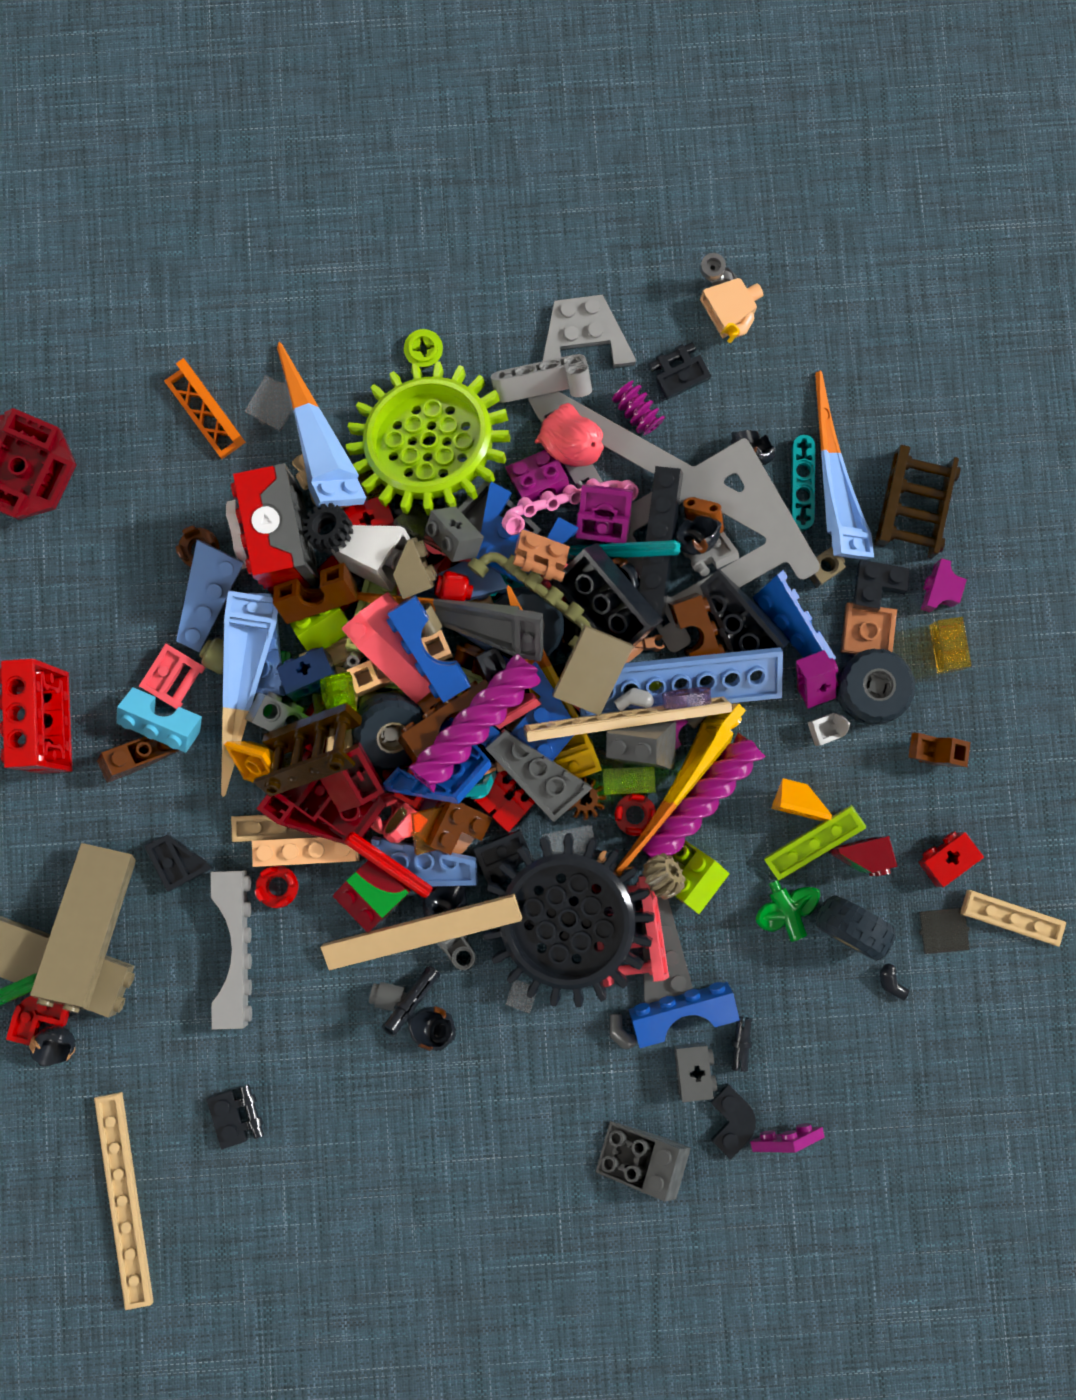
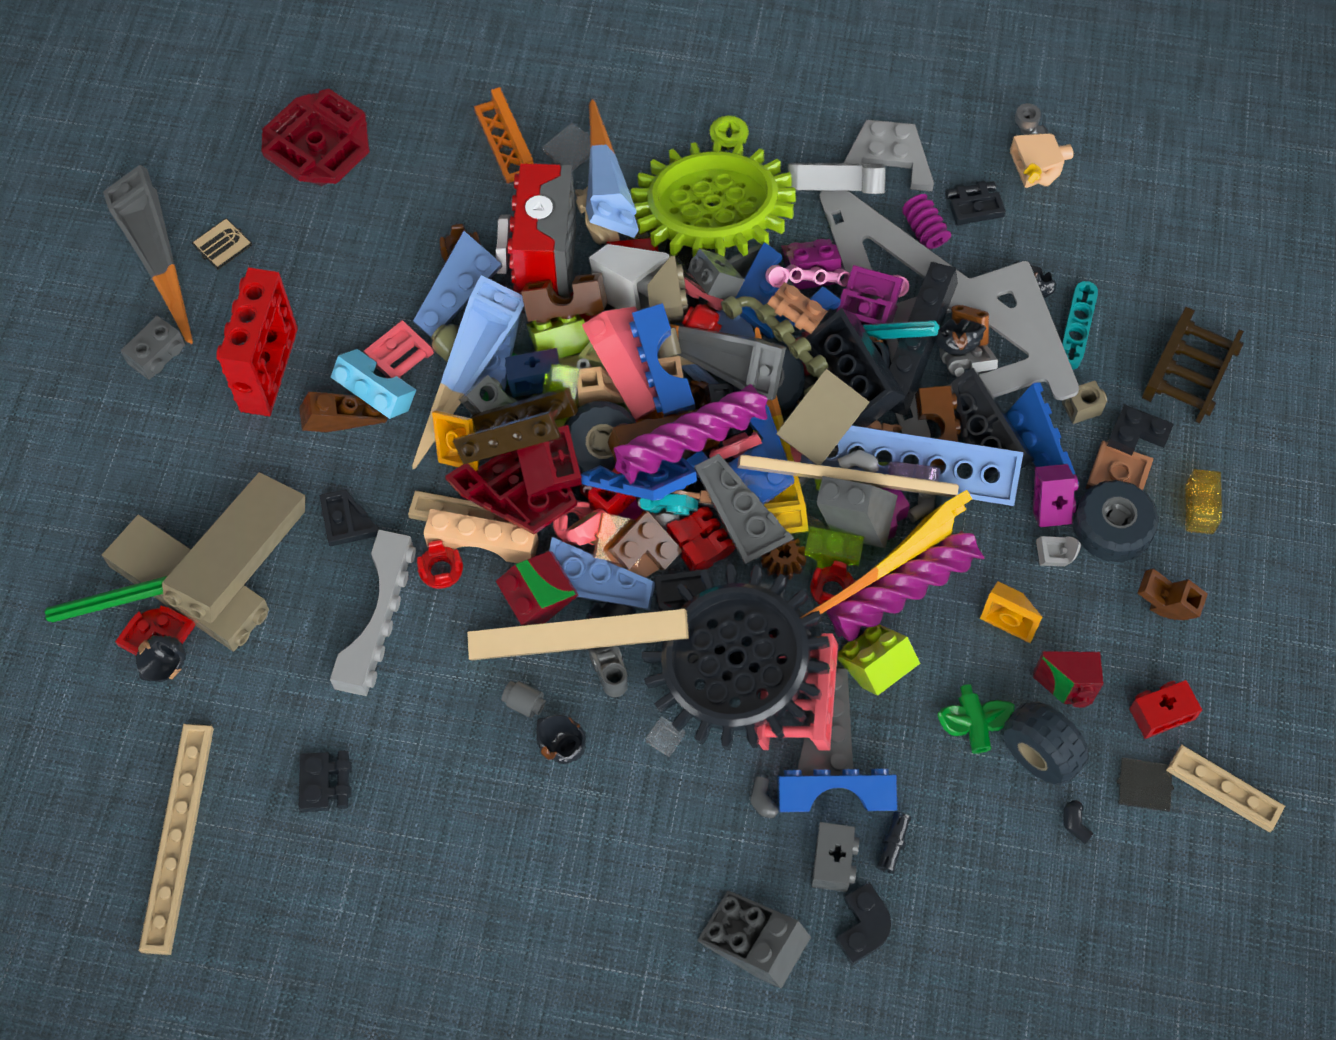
camera: 15 degrees right, 20 degrees down
black tyre [302,503,353,554] -> none
red axle [344,832,433,898] -> none
black pin [382,966,440,1036] -> none
coral piece [534,403,604,467] -> none
dark tan gear [642,853,686,900] -> none
magenta plate [750,1123,825,1153] -> none
lime piece [764,805,866,881] -> none
light blue plate [815,370,874,560] -> none
magenta brick [920,558,967,613] -> none

